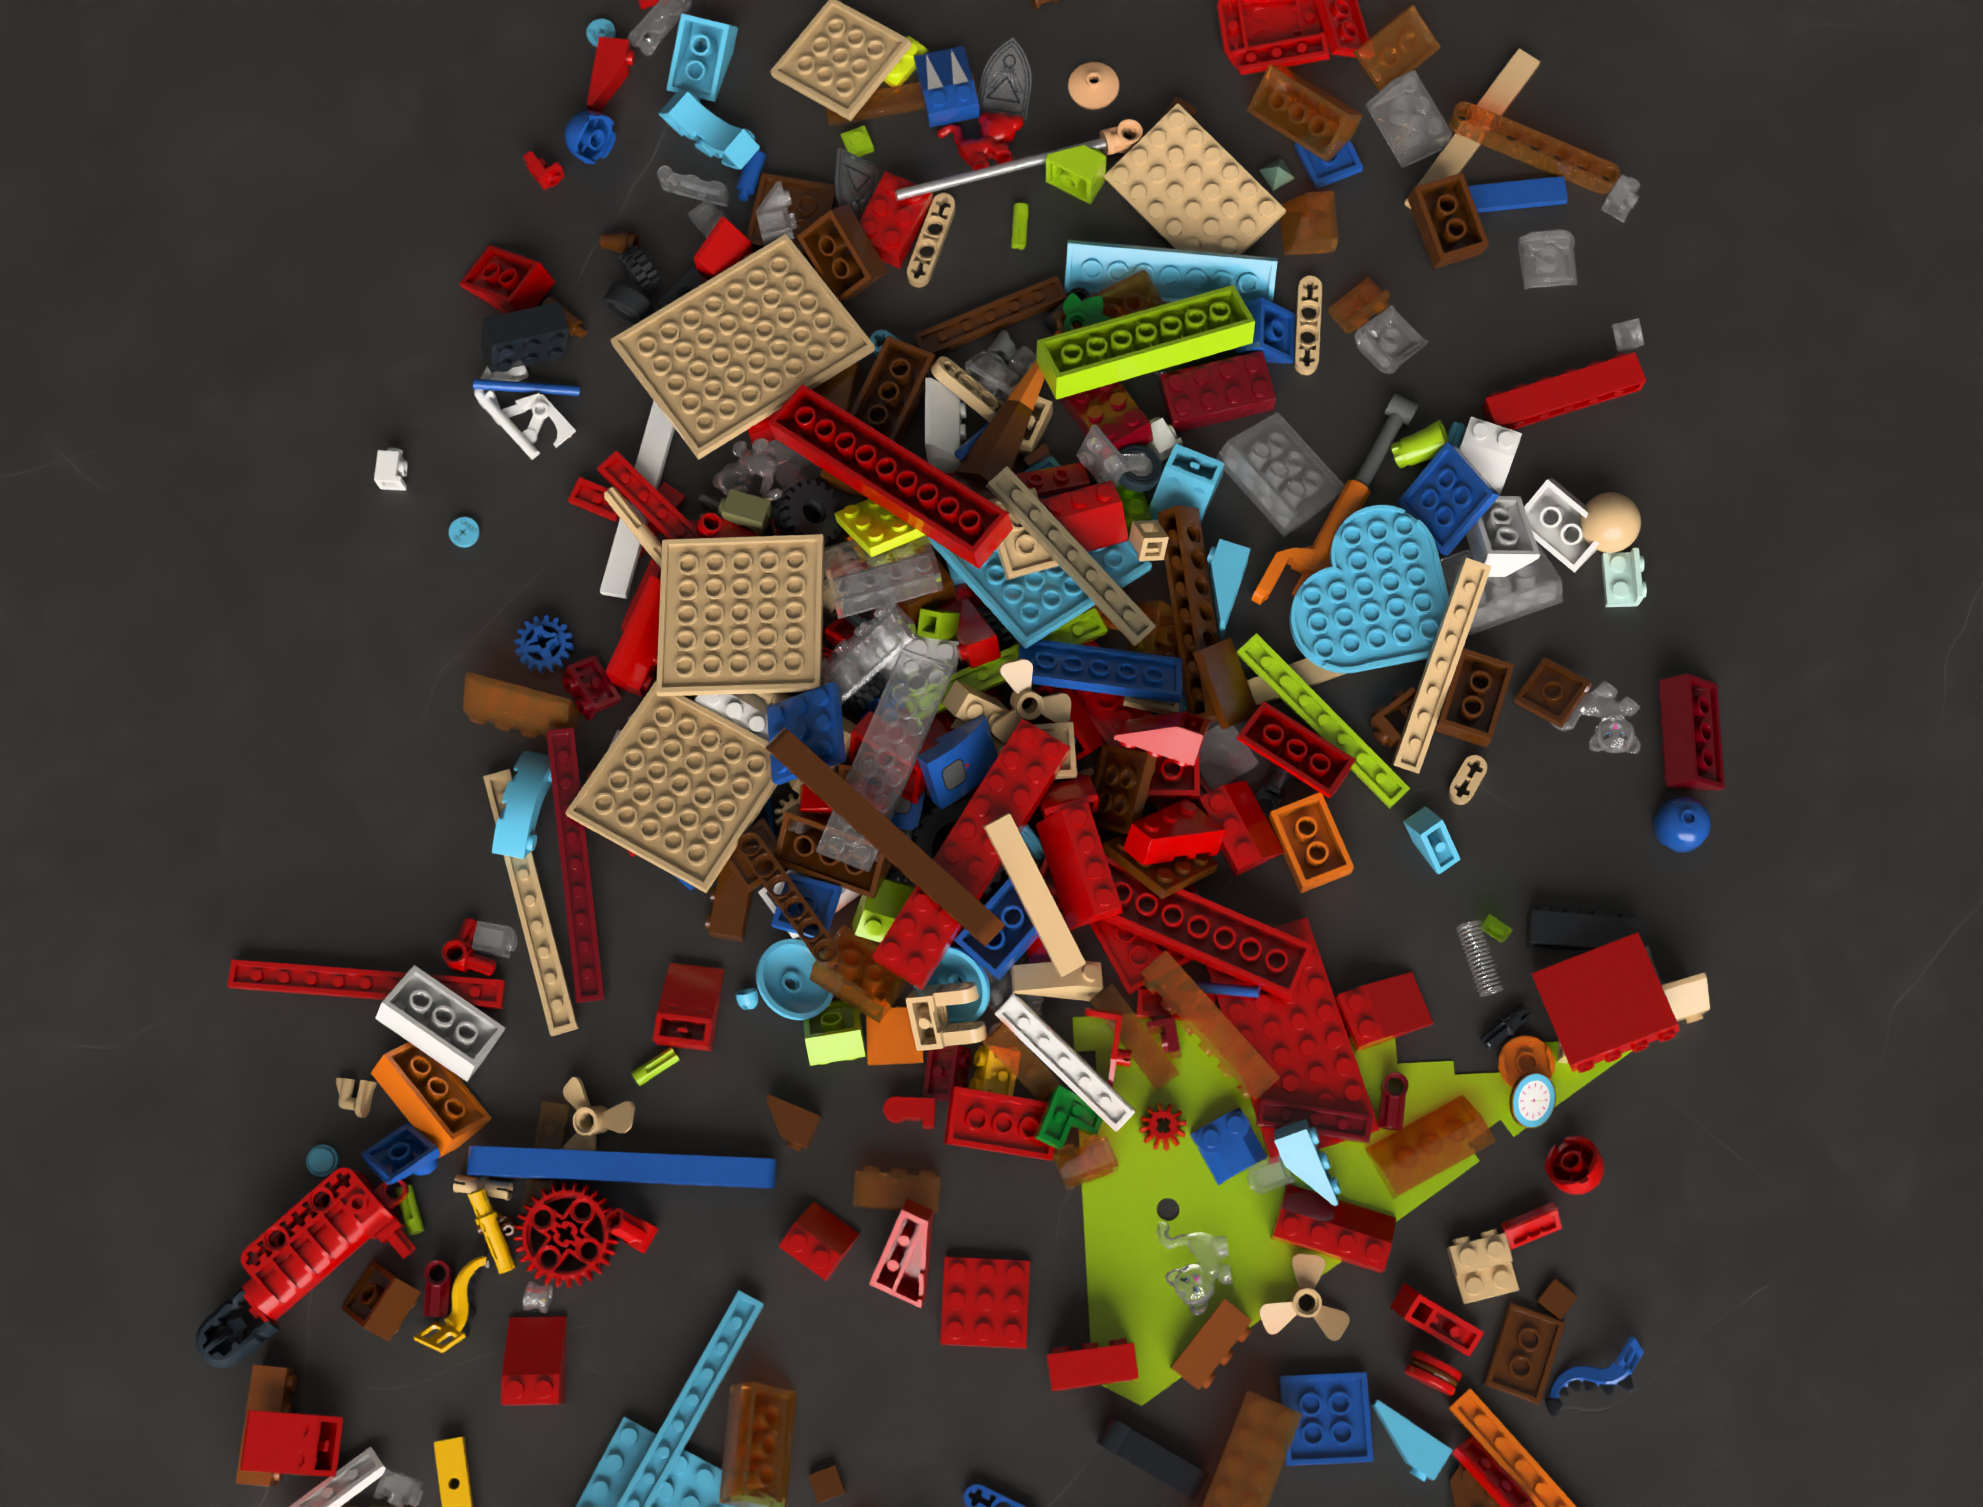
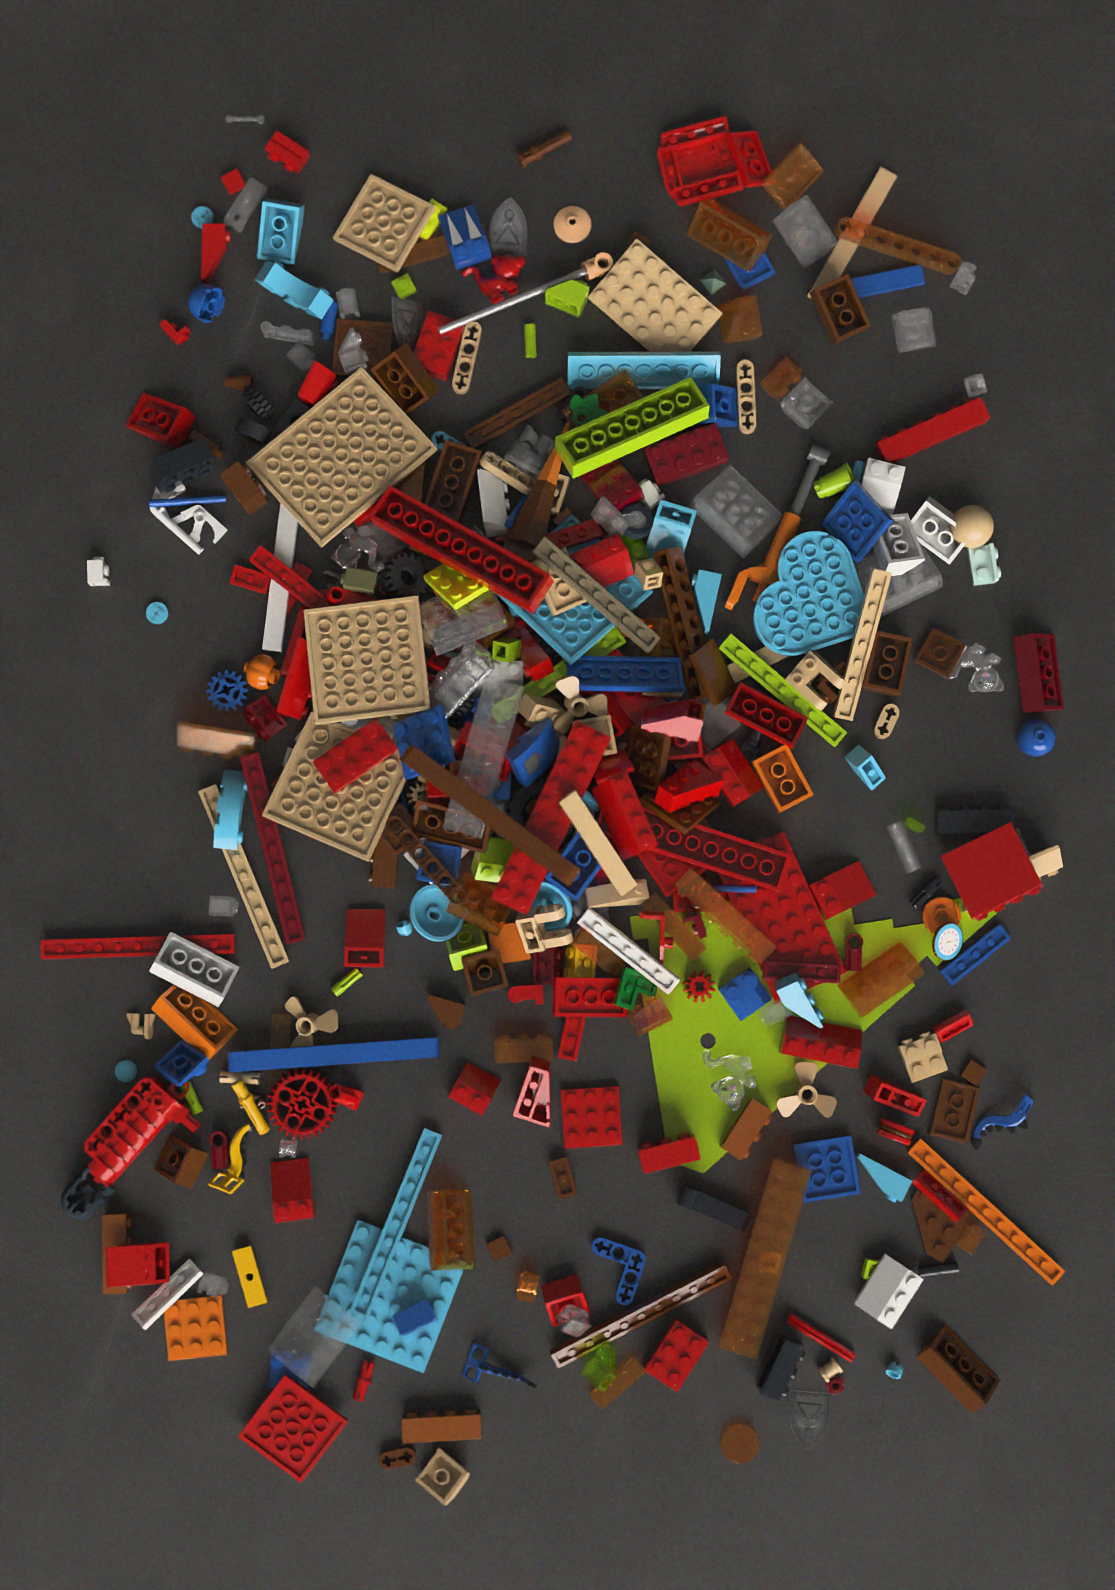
camera: 15 degrees left, 10 degrees up
red axle [442,918,496,976] -> none
tan axle [604,487,662,568] -> none
red cylinder [1544,1136,1605,1195] -> none
none -> reddish brown brick [220,461,268,516]
none -> orange plant [243,654,280,690]
none -> red plate [312,718,398,794]
none -> clear brick [336,288,360,319]
none -> reddish brown slope [461,949,509,996]
none -> reddish brown plate [548,1156,578,1200]
none -> red plate [558,1017,586,1061]
none -> tan brick [785,651,847,711]
none -> blue tile [939,923,1012,986]

